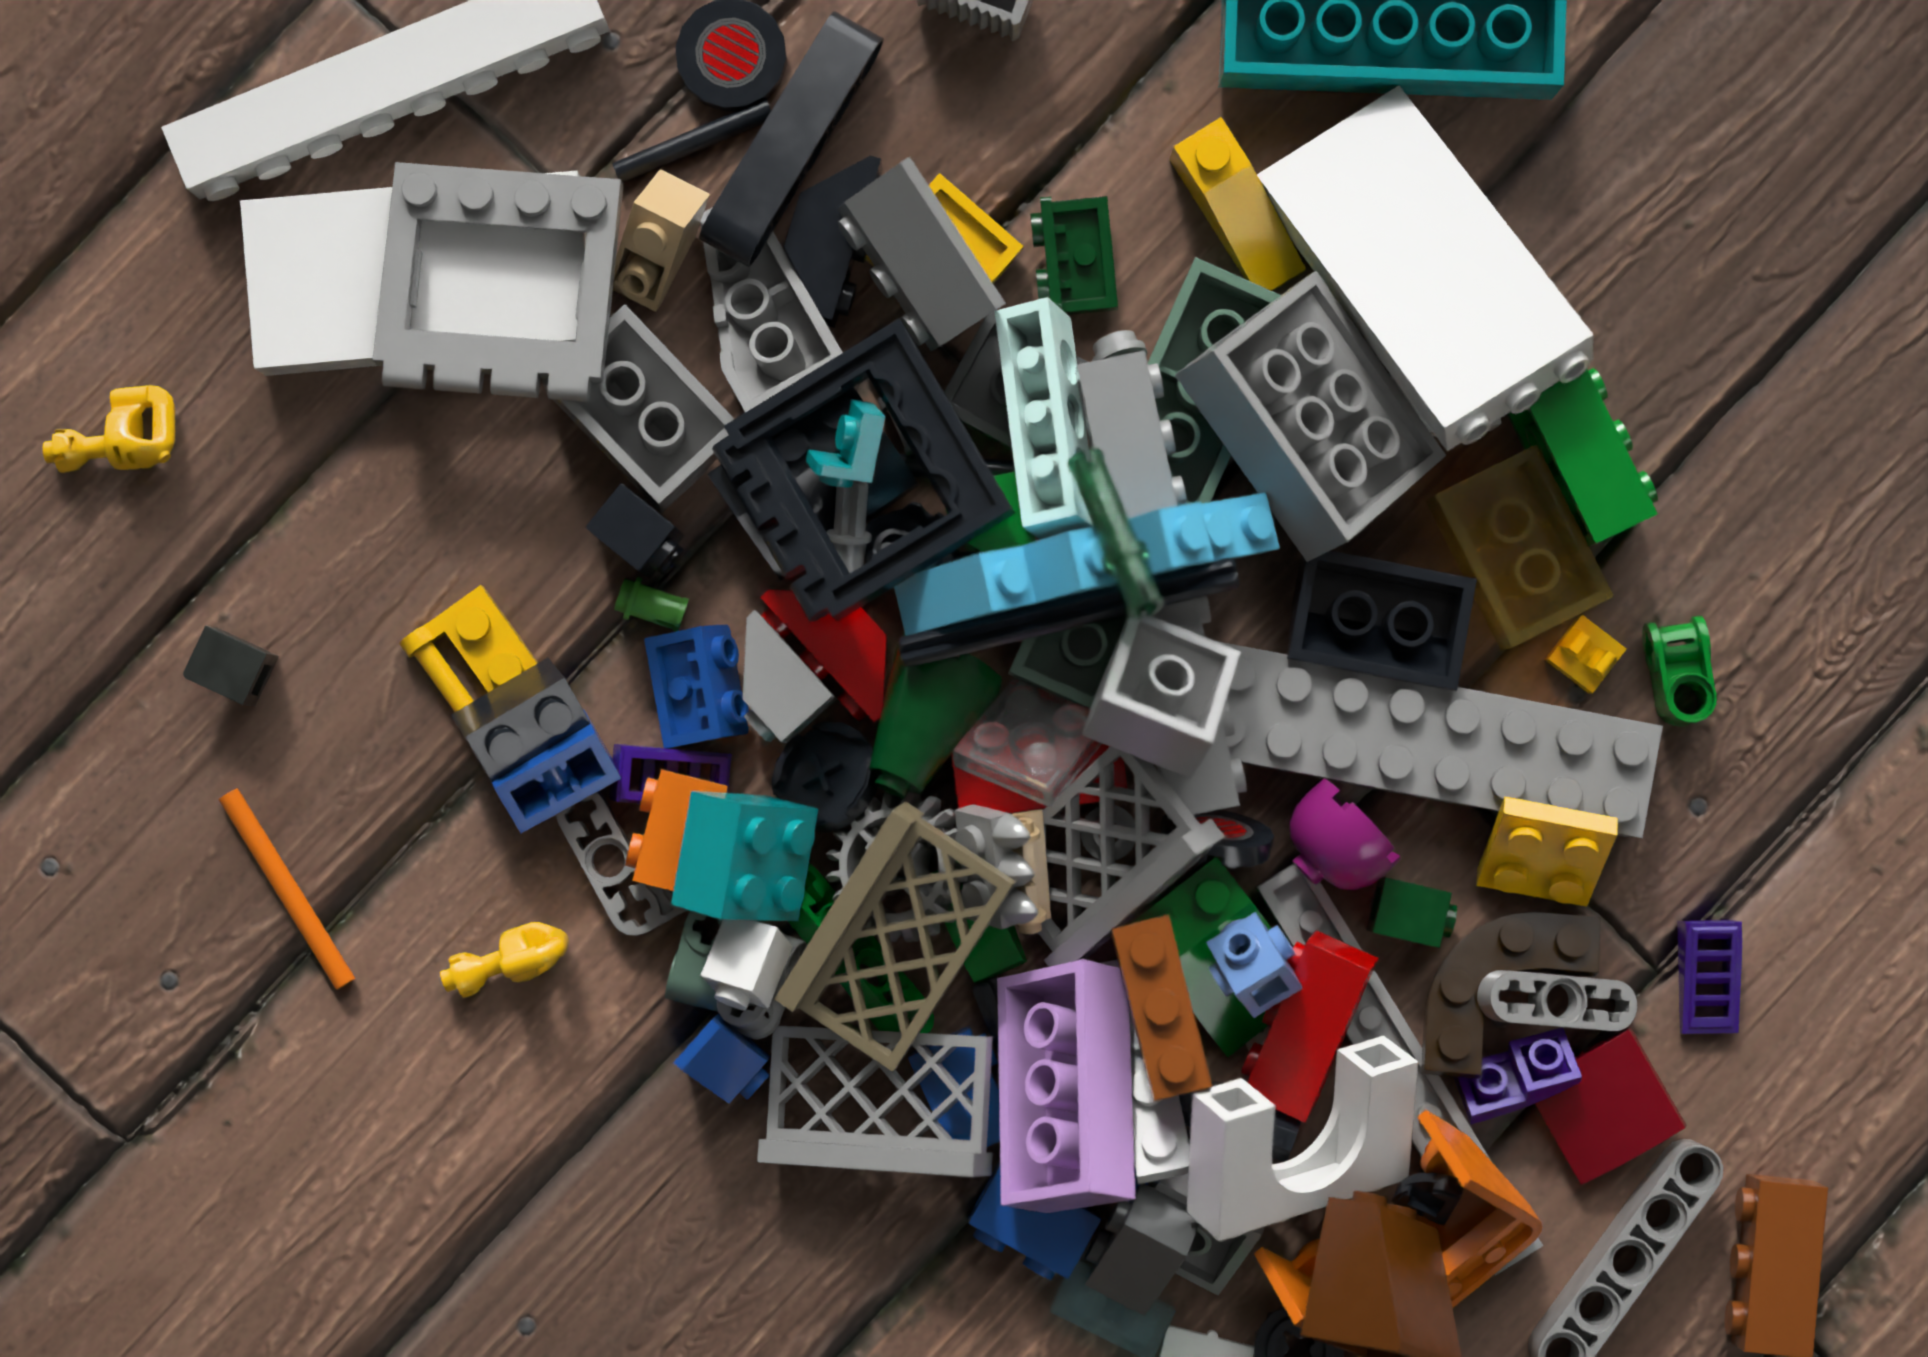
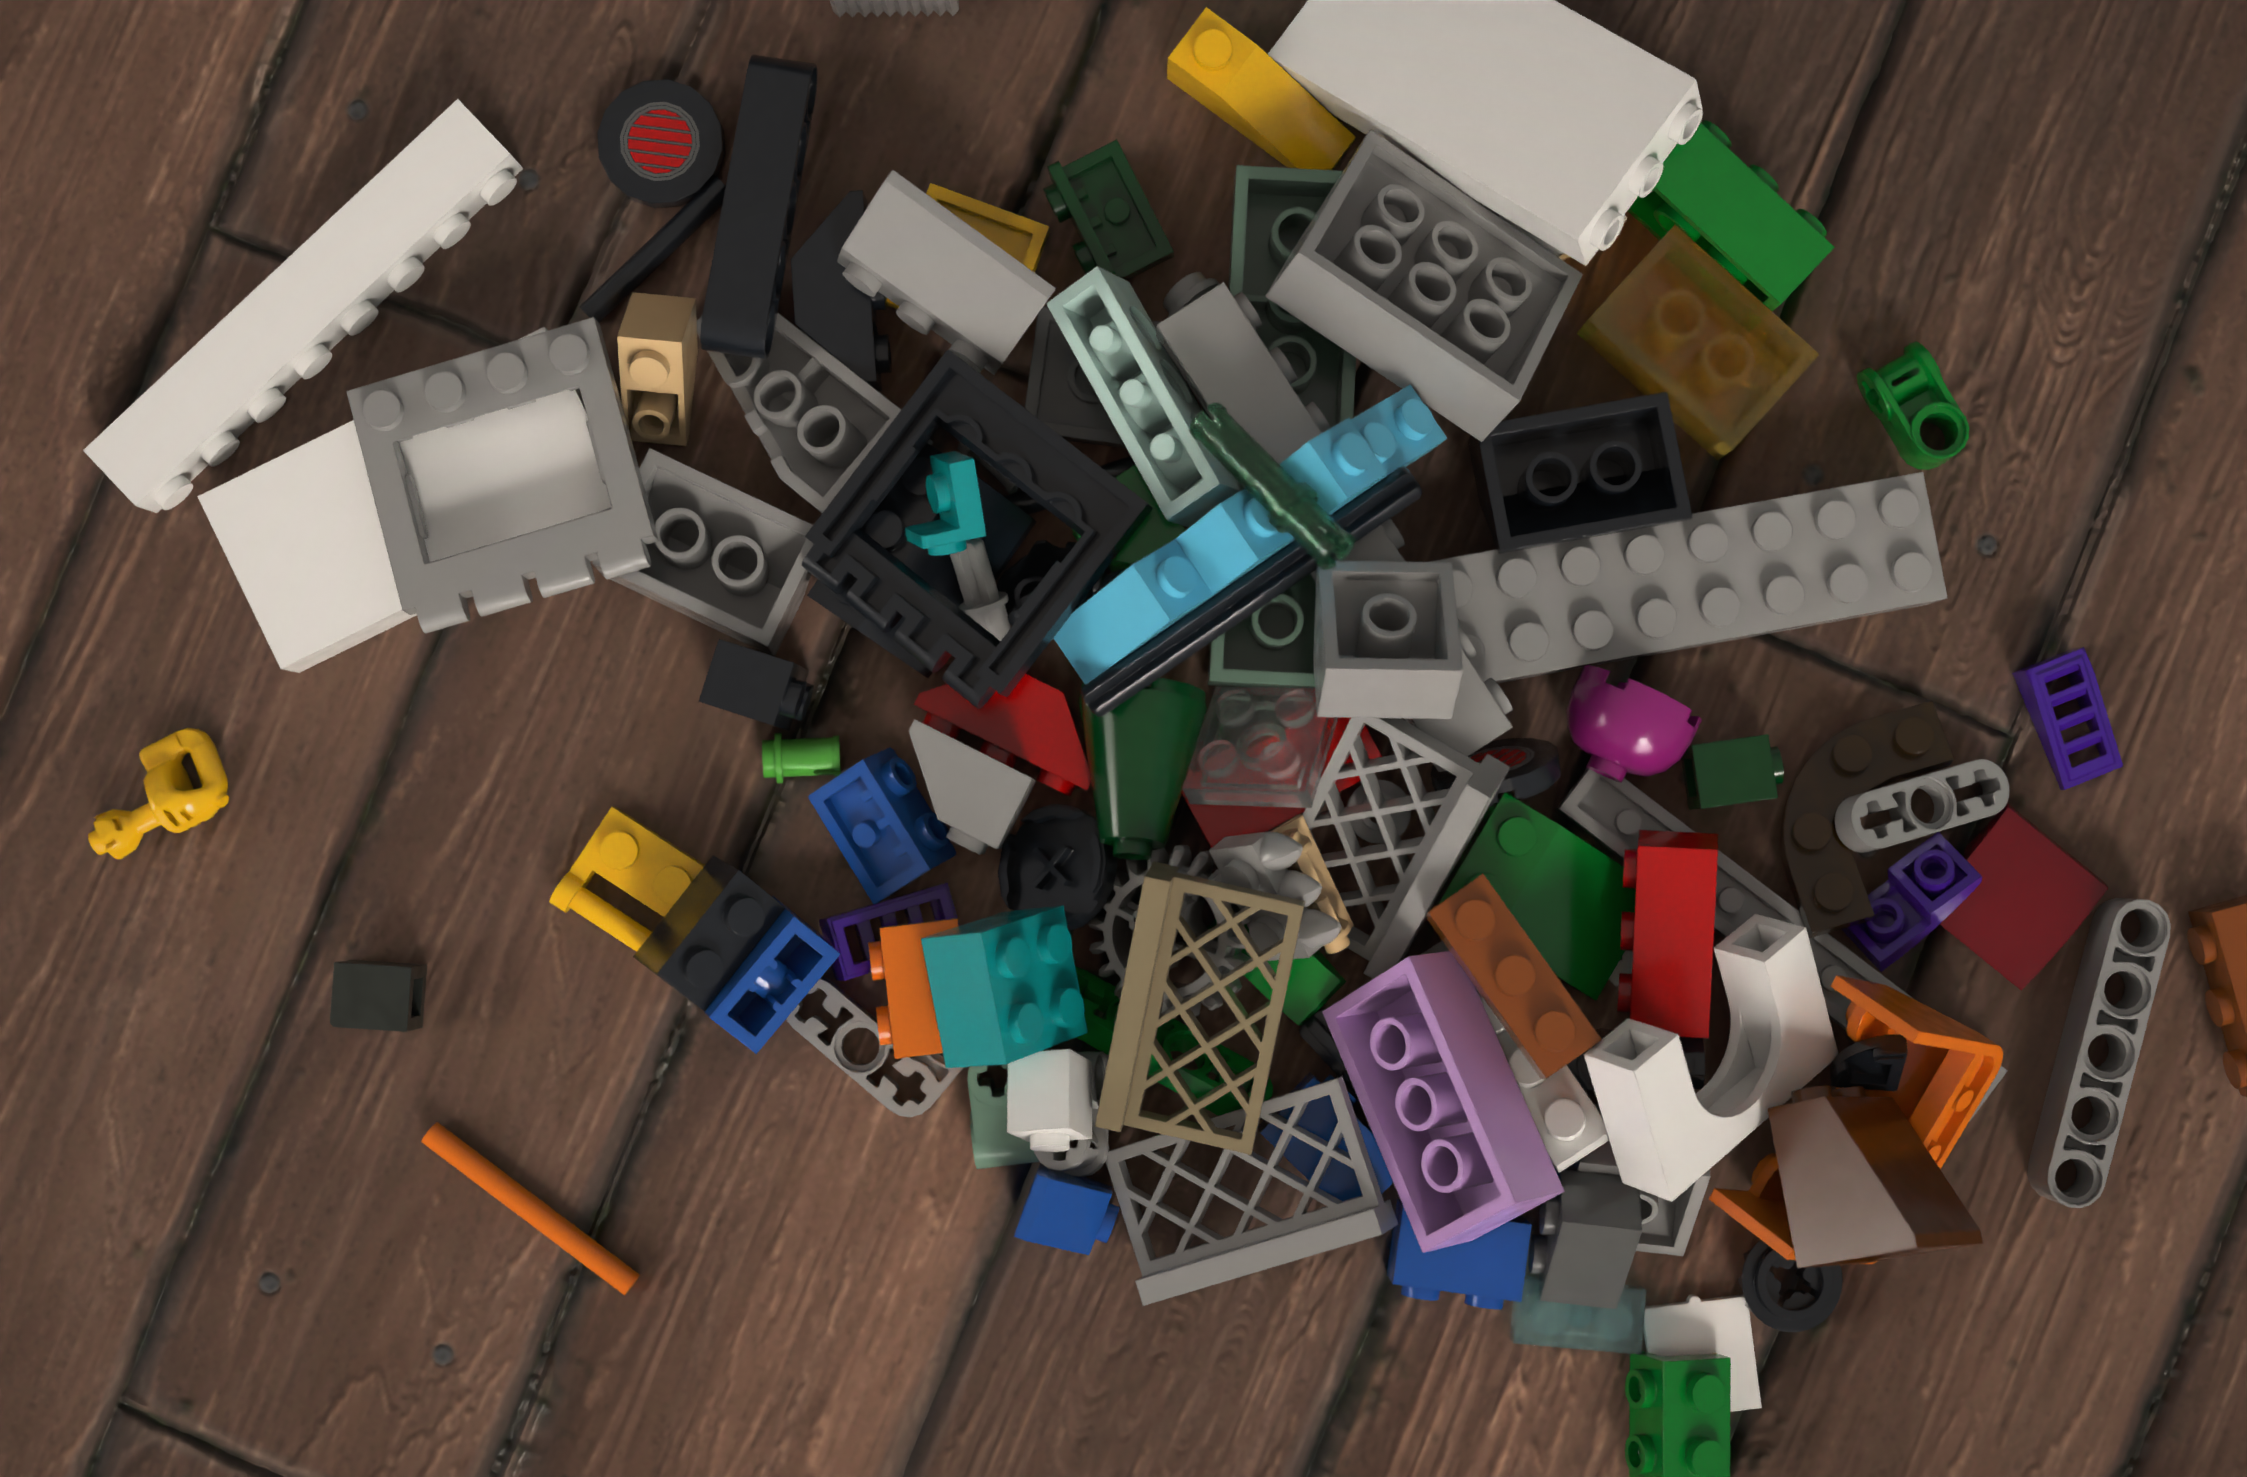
camera: 20 degrees left, 0 degrees up
yellow piece [440,922,569,998] -> none
medium blue brick [1206,912,1303,1018] -> none
yellow plate [1476,797,1617,907] -> none
yellow tile [1545,615,1627,694] -> none

